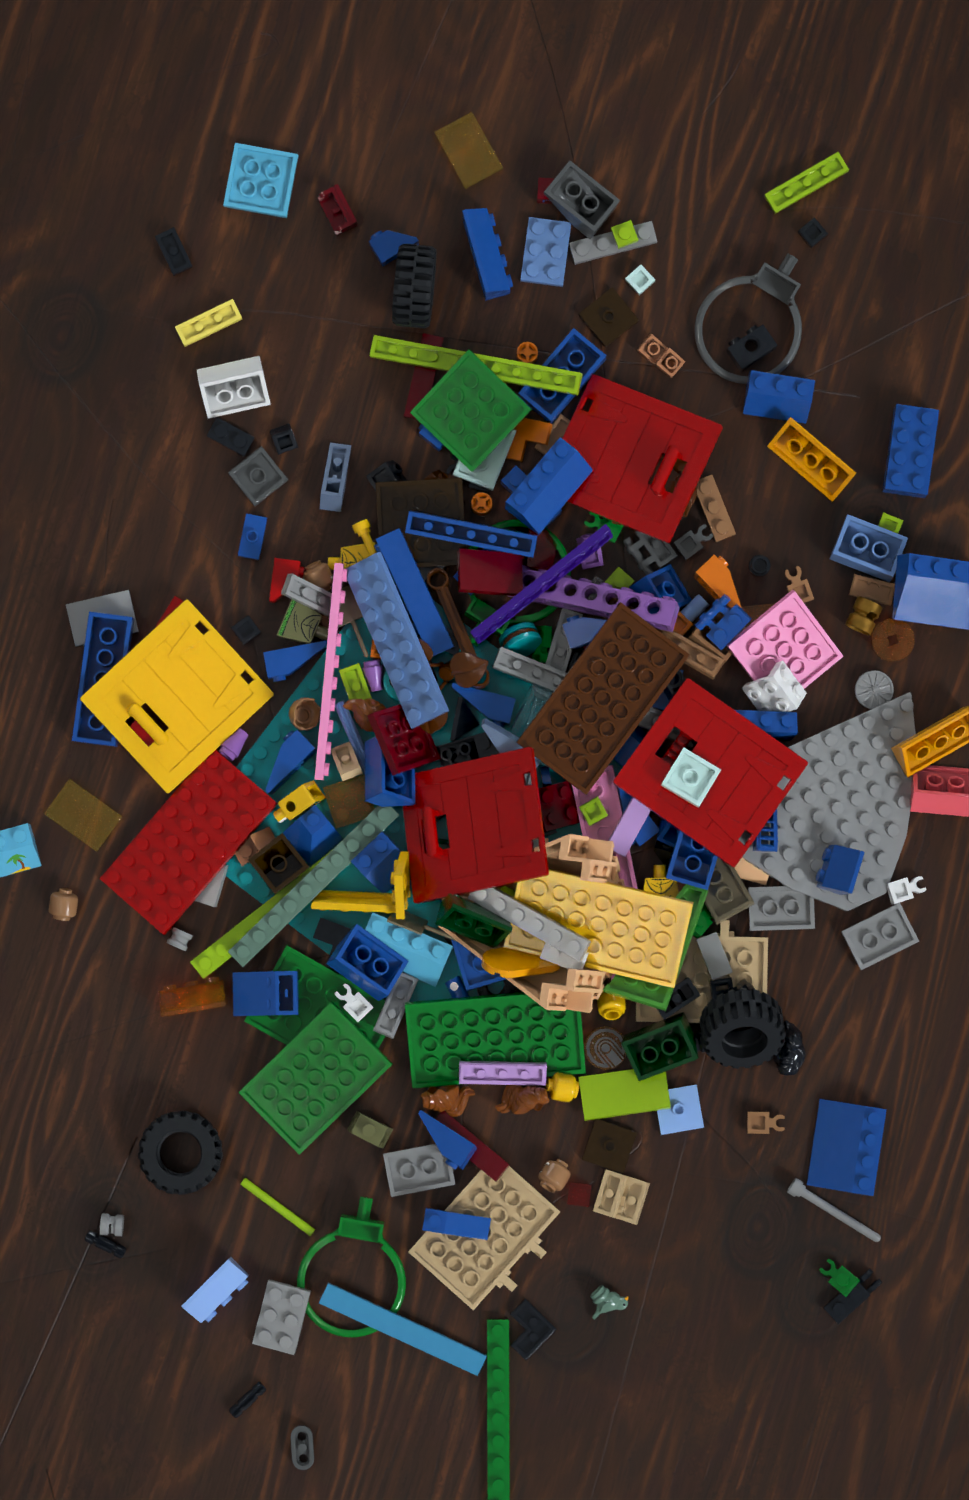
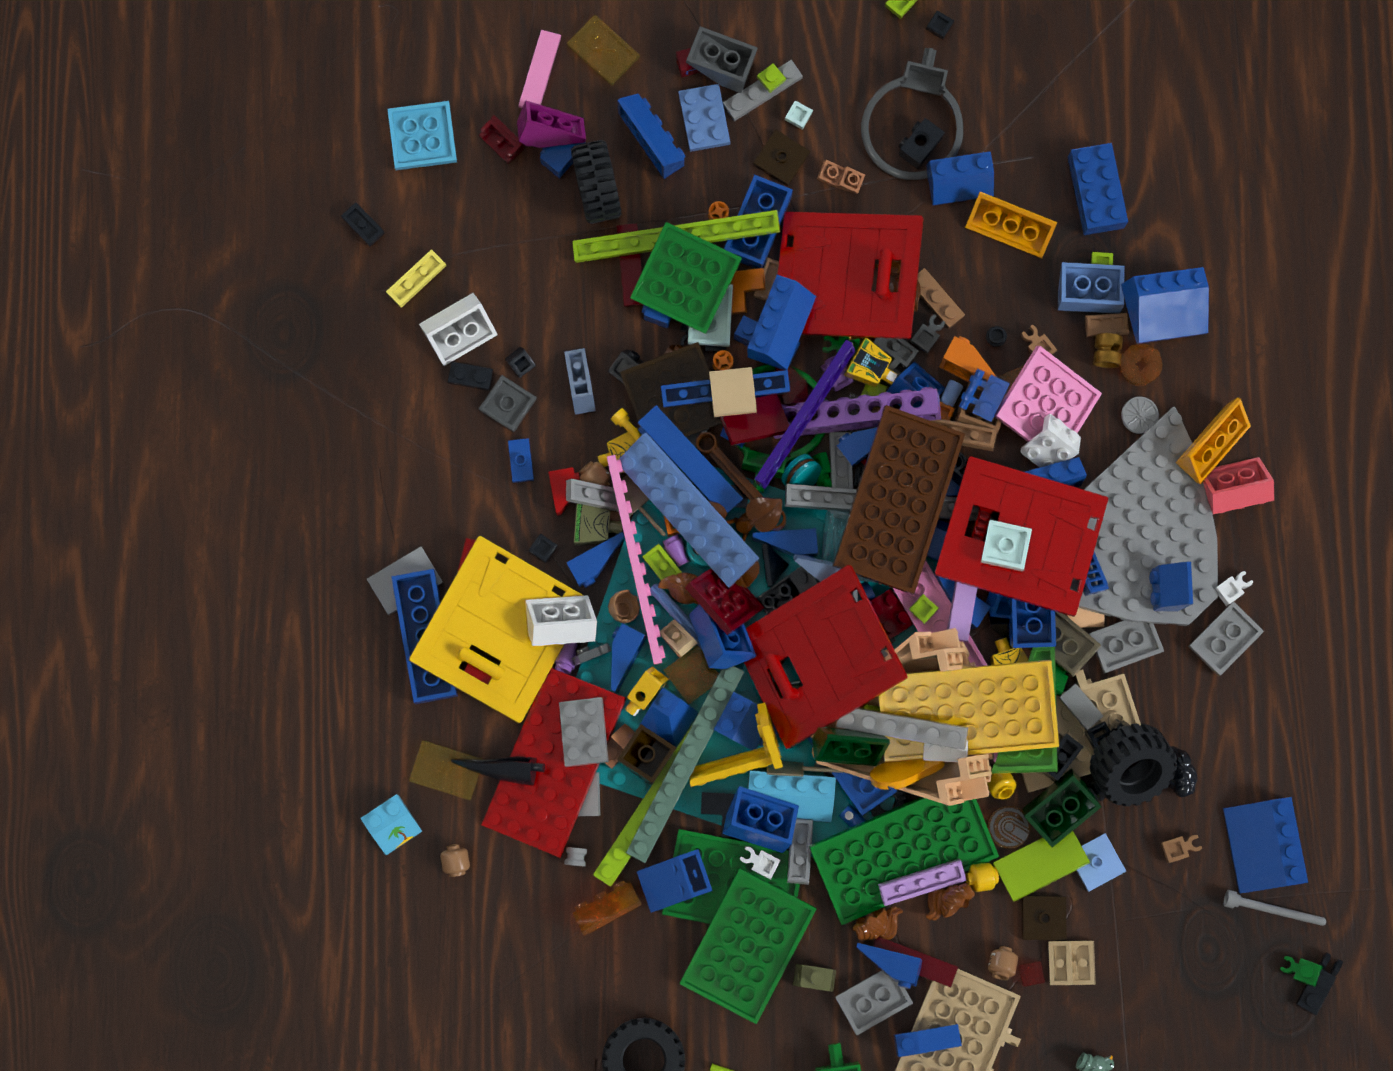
camera: 20 degrees left, 5 degrees down
none -> black piece [451,756,545,785]
none -> magenta slope [517,100,586,148]
none -> bright pink tile [518,30,561,108]
none -> white slope [525,595,597,646]
none -> light grey plate [559,697,609,767]
none -> dark grey plate [572,643,612,666]
none -> tan slope [709,367,757,417]
none -> torso [844,338,898,387]

